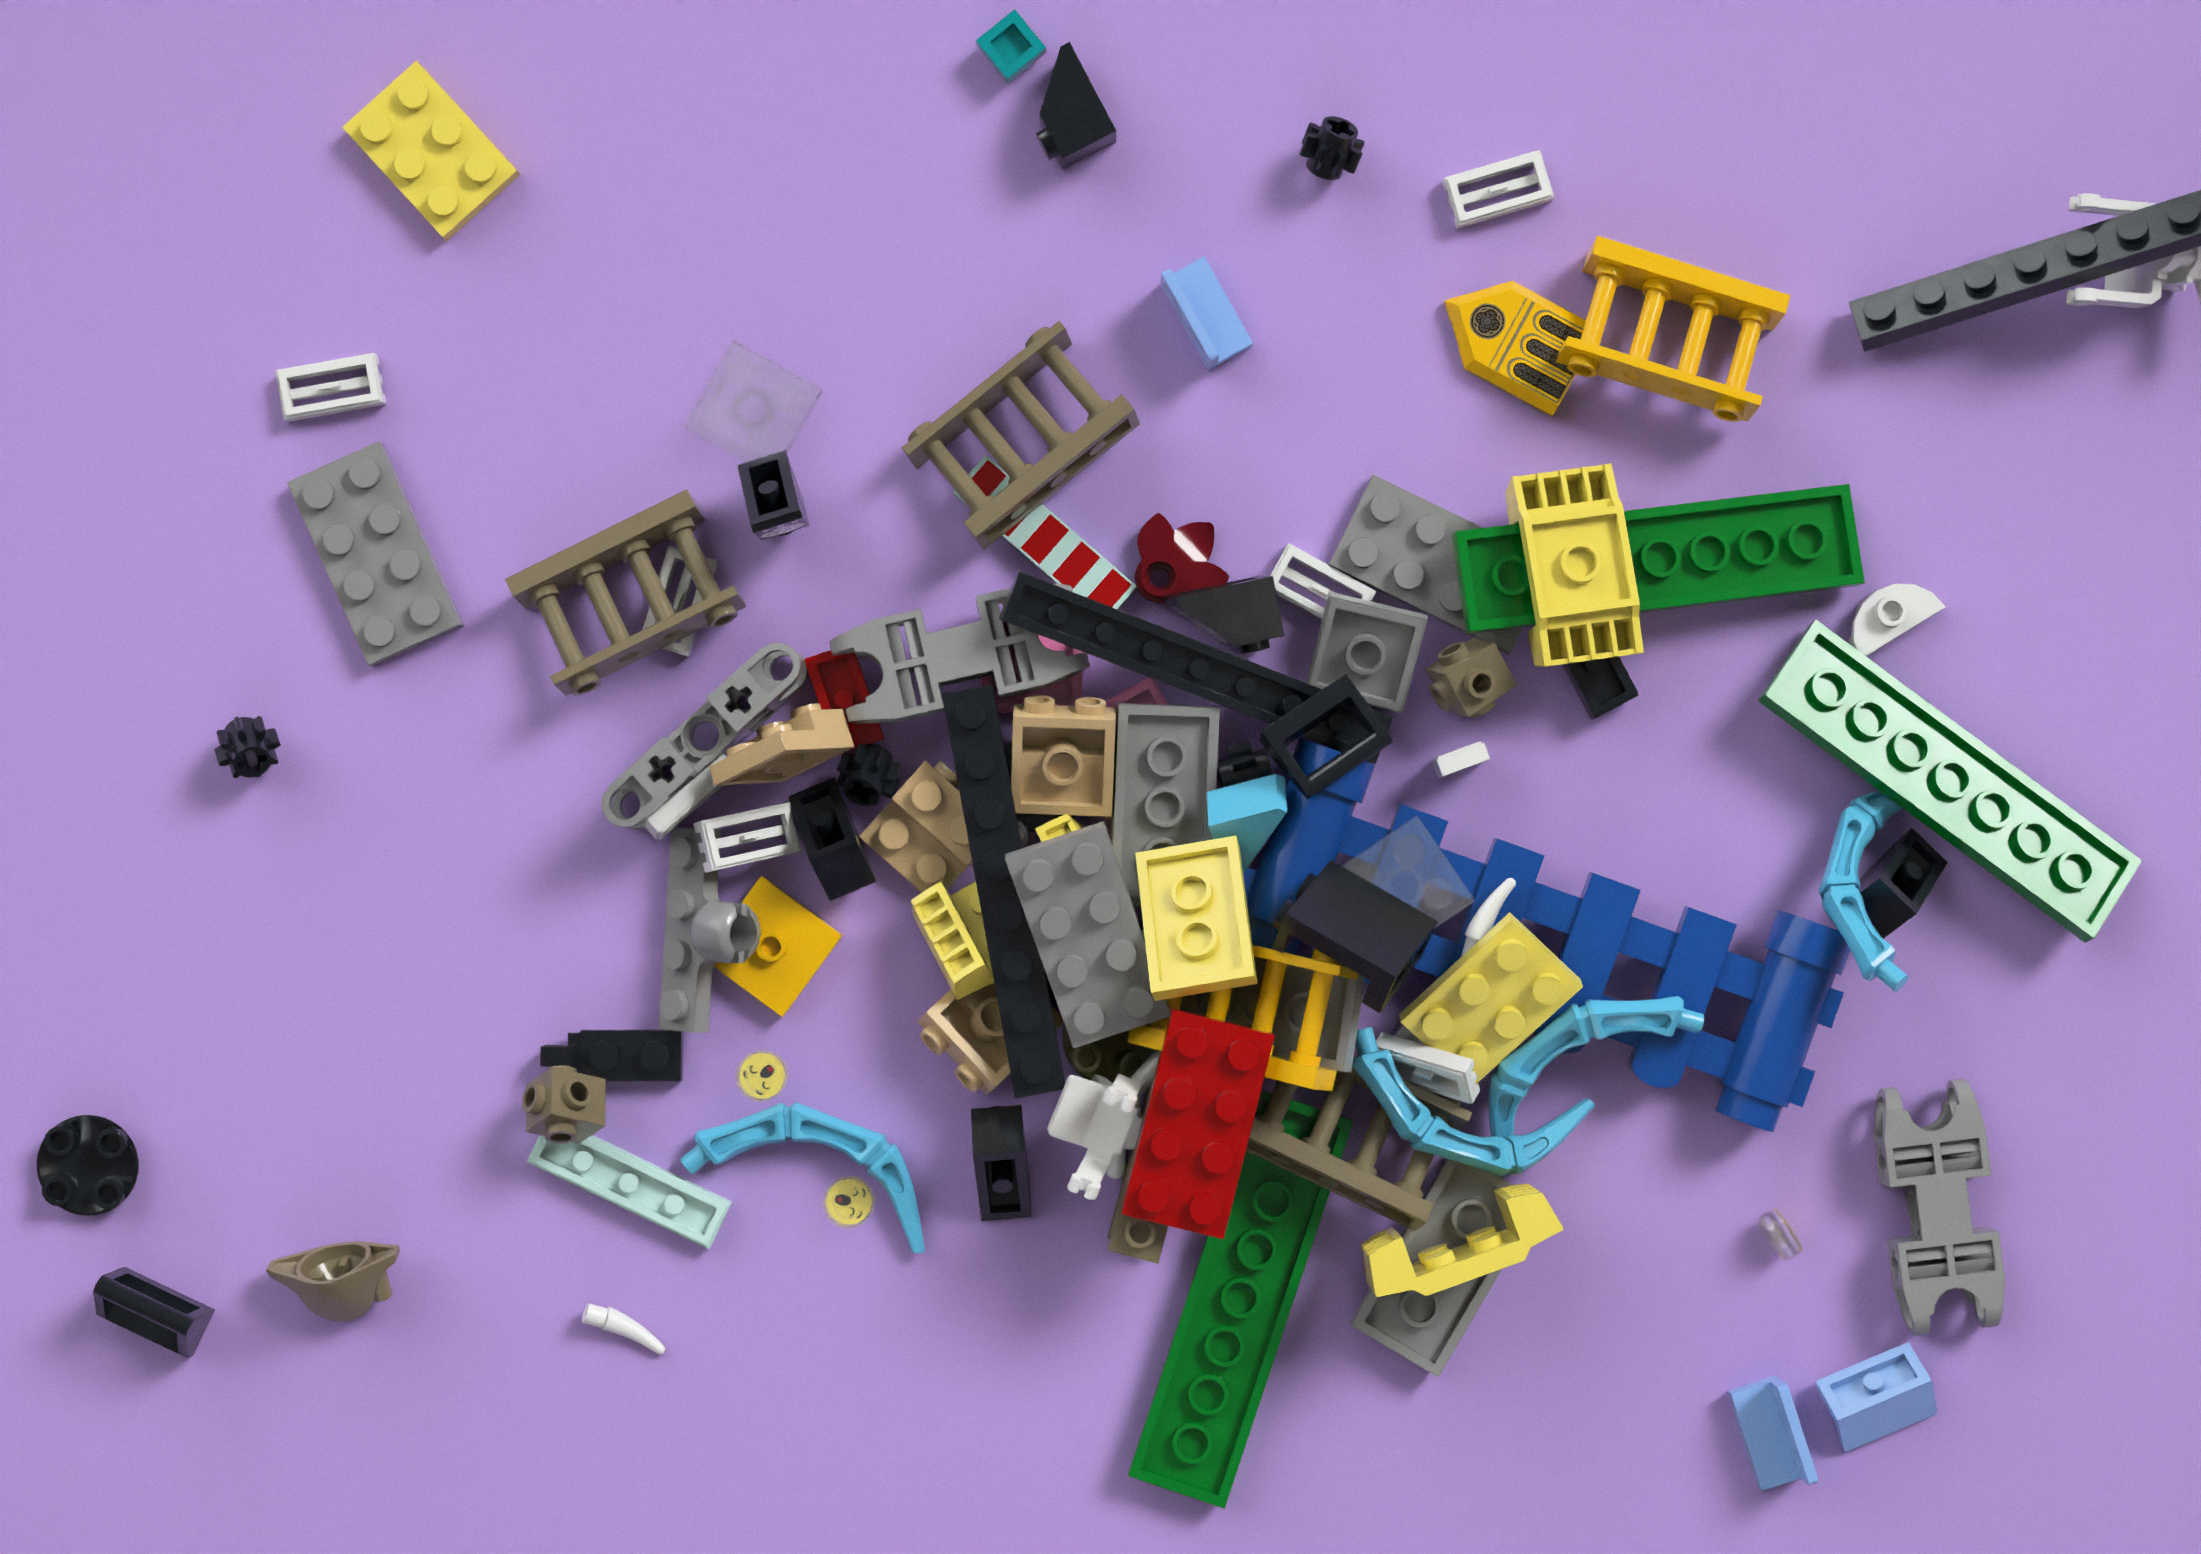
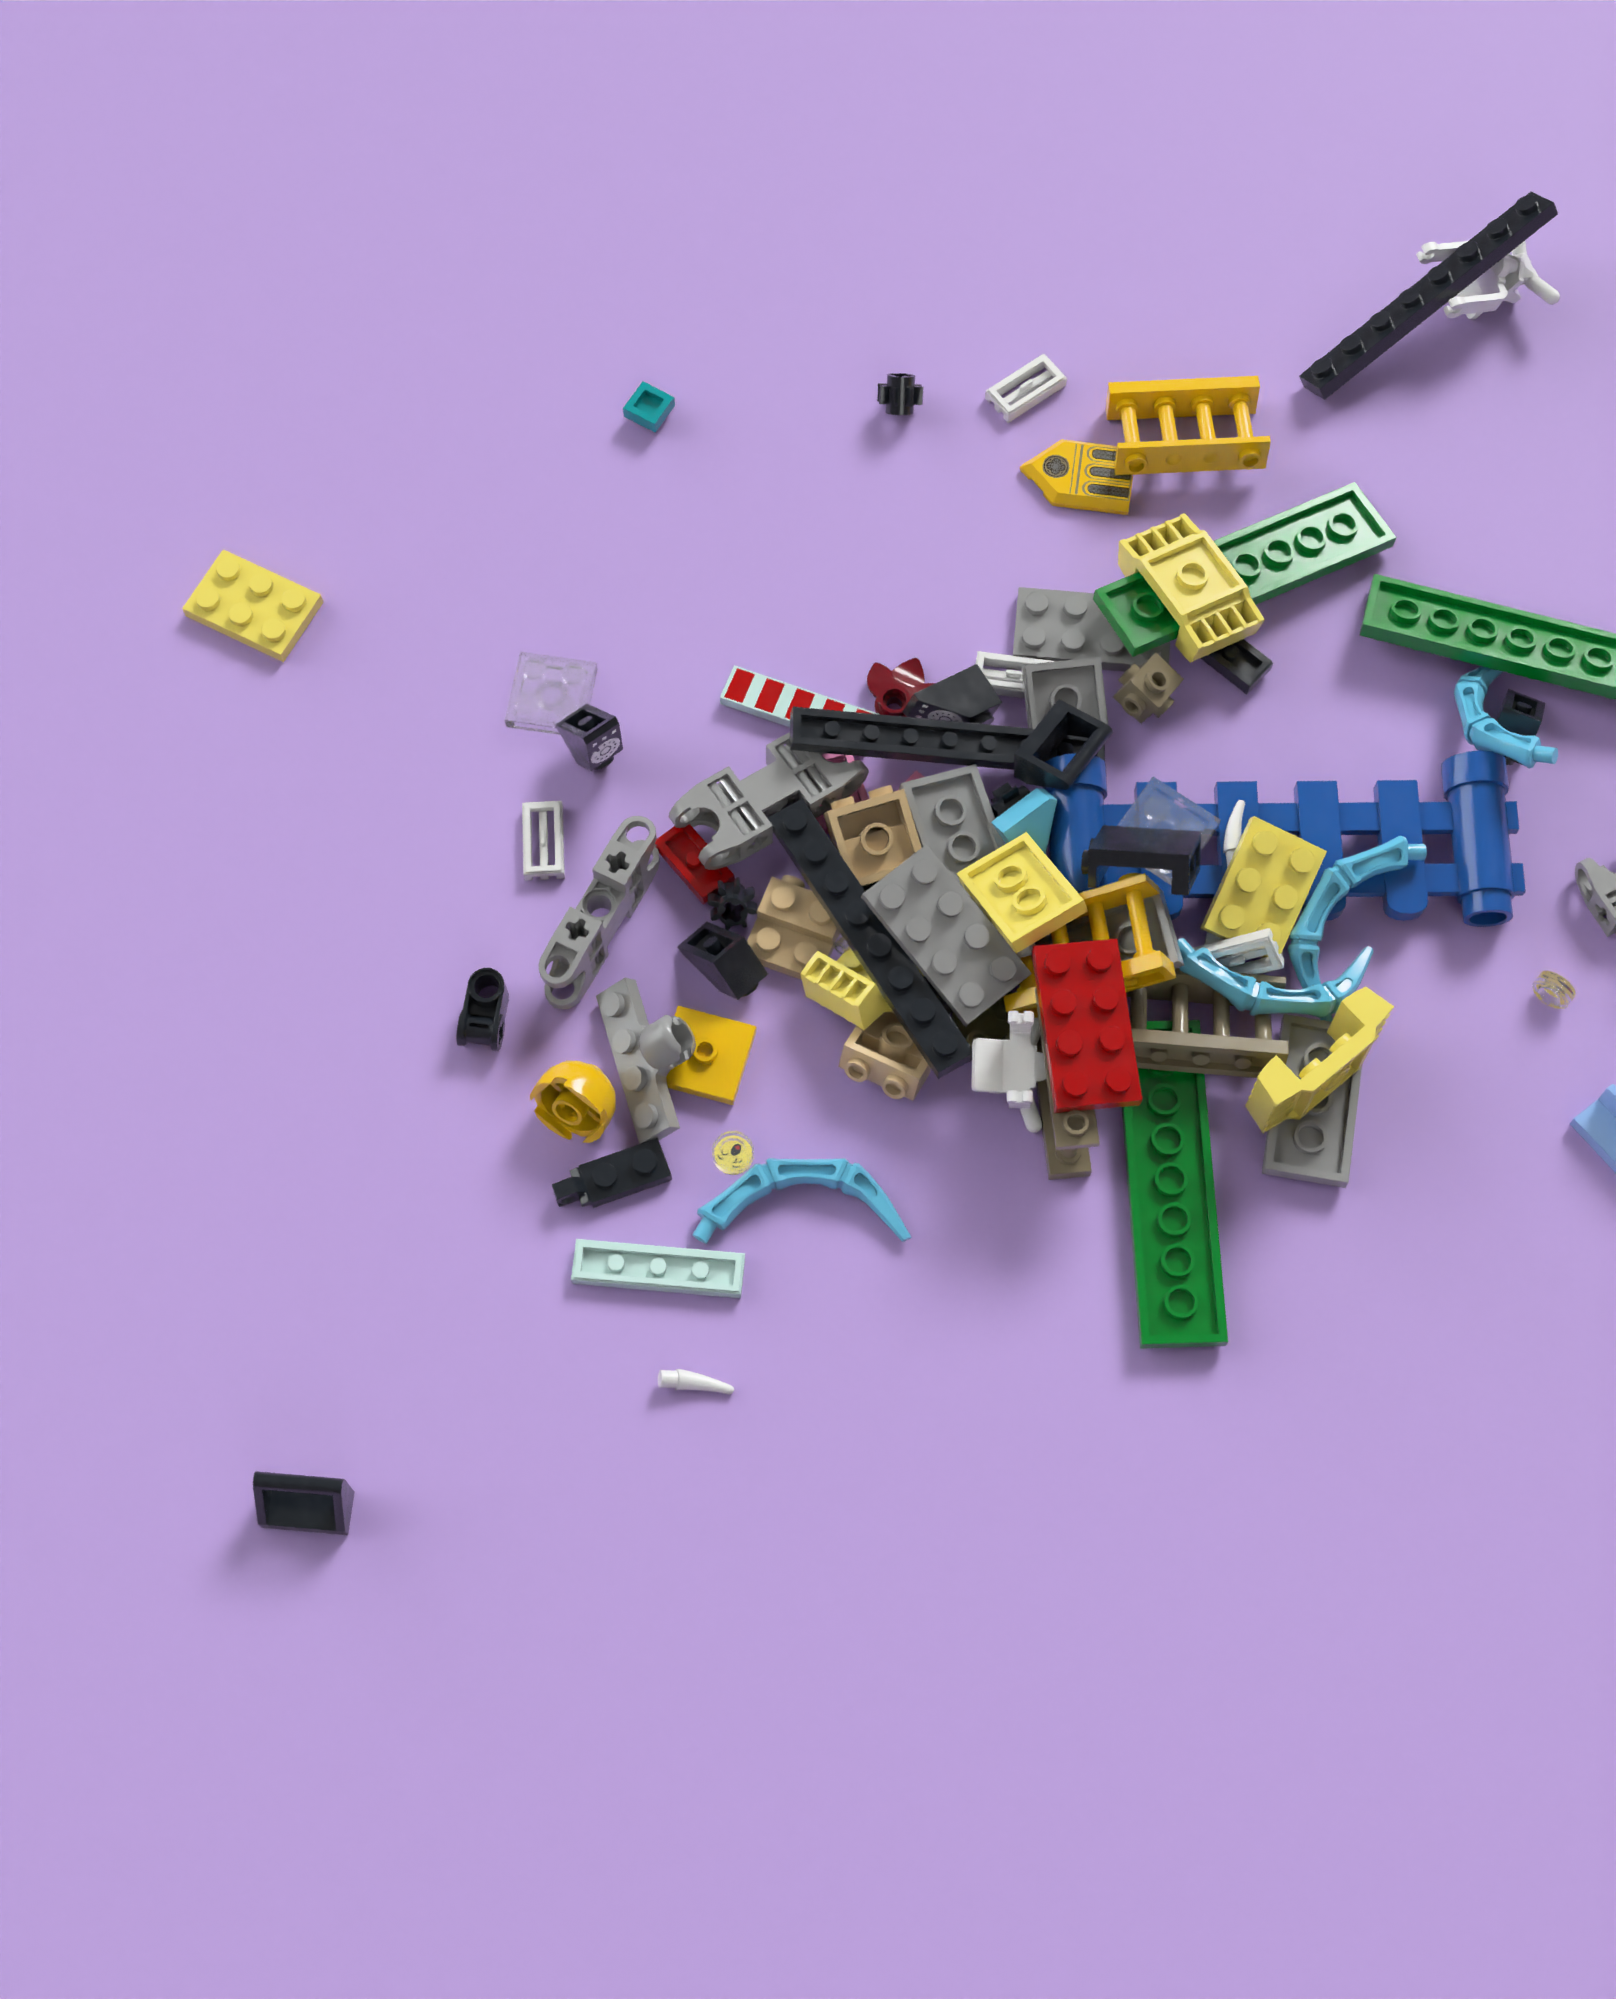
camera: 20 degrees left, 20 degrees down
black dish [37,1115,139,1216] -> none
black gear [214,716,281,778] -> none
dark tan hat [266,1241,400,1321] -> none
white tile [275,353,386,422] -> none
light grey plate [287,441,464,667] -> none
dark tan fence [505,489,747,696] -> none
dark tan brick [522,1065,606,1144] -> none
white tile [645,753,726,840] -> none
white tile [693,802,802,873] -> none
tan plate [709,703,854,786] -> none
clear tile [823,1176,875,1228] -> none
dark tan fence [902,321,1140,550] -> none
black slope [971,1105,1032,1221] -> none
black slope [1036,42,1116,170] -> none
light blue panel [1160,256,1253,371] -> none
white tile [1432,741,1490,778] -> none
white plate [1850,584,1946,656] -> none
none -> black piece [456,968,509,1051]
none -> yellow cylinder [530,1060,616,1143]

